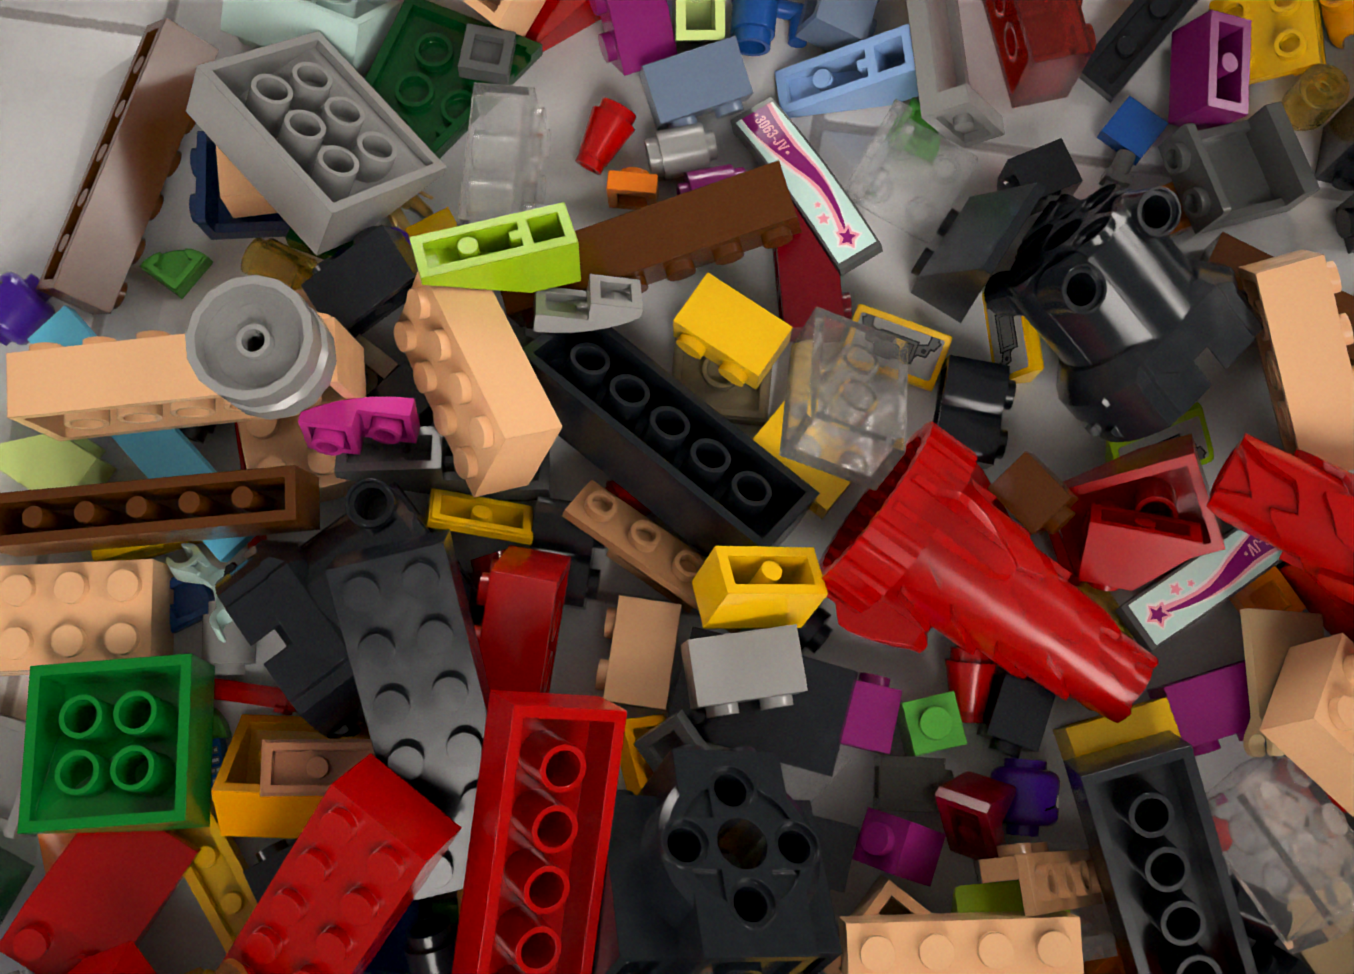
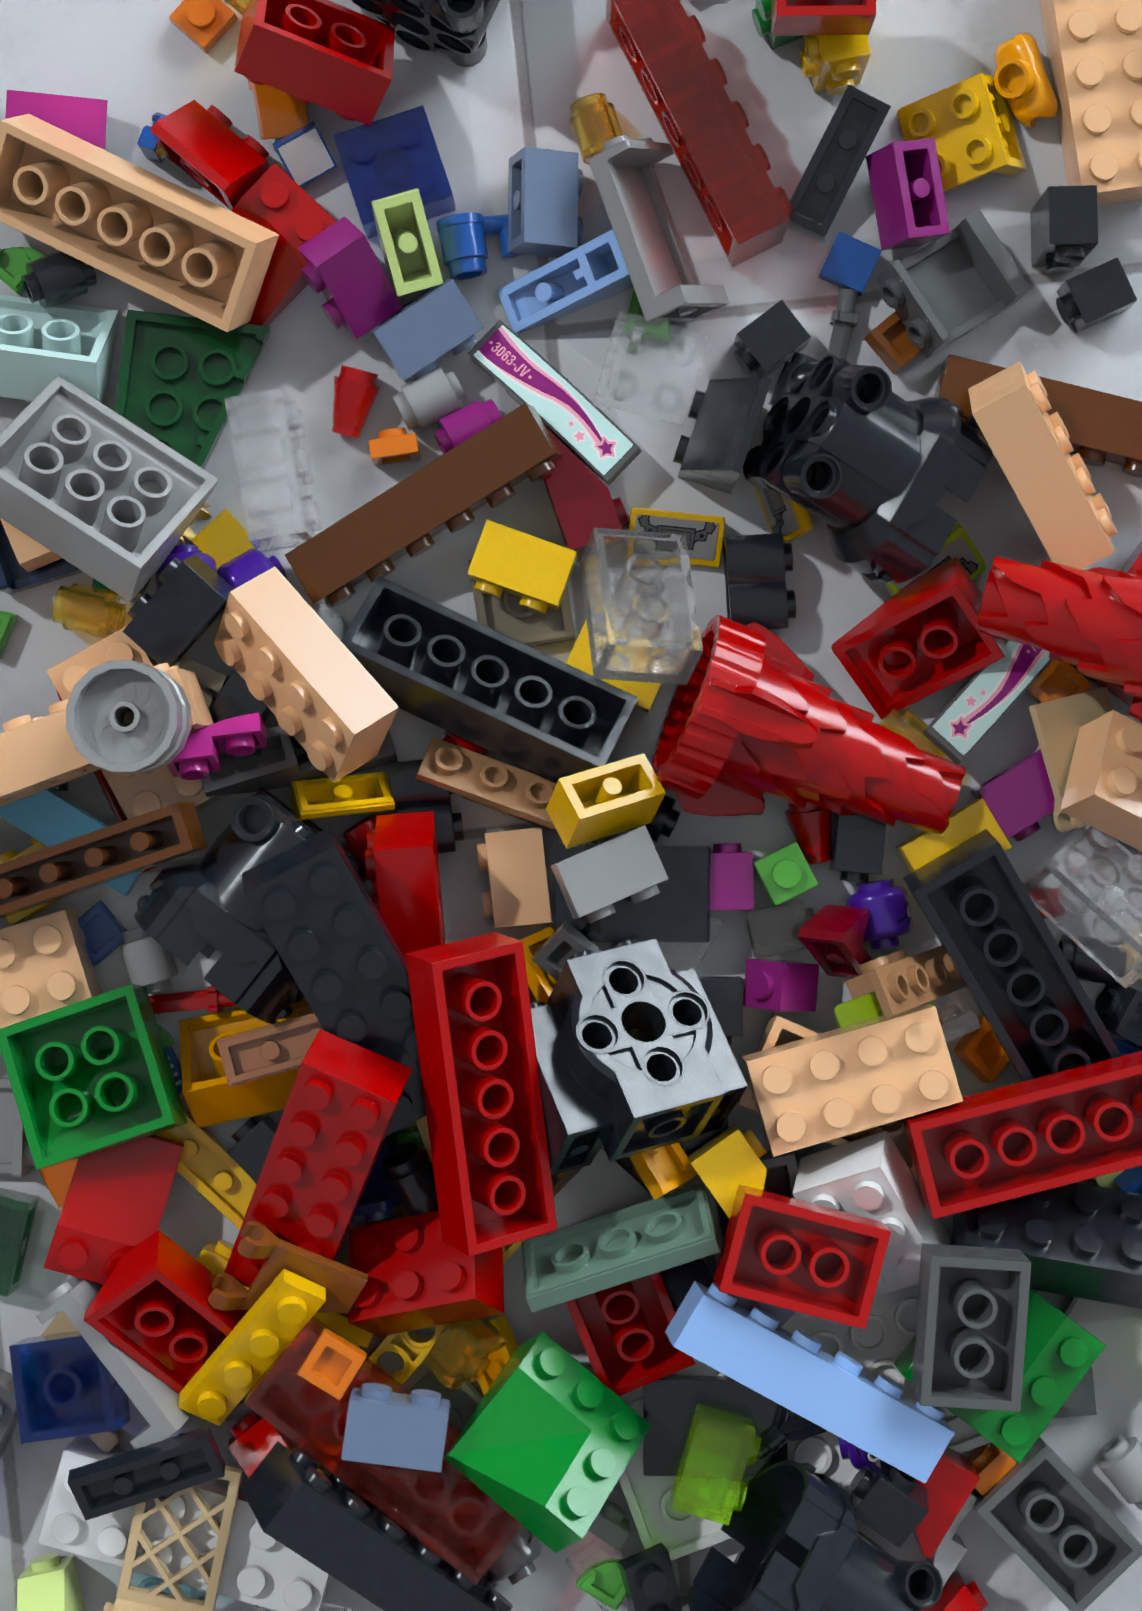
camera: 15 degrees left, 10 degrees up
light aqua piece [166,543,233,643] -> none
lime slope [409,202,581,293] -> none
dark grey plate [458,23,516,86] -> none
light grey slope [533,274,643,333] -> none
reddish brown brick [987,451,1079,535] -> none
red slope [1078,503,1203,591] -> none
clear yellow brick [1281,64,1350,131] -> none

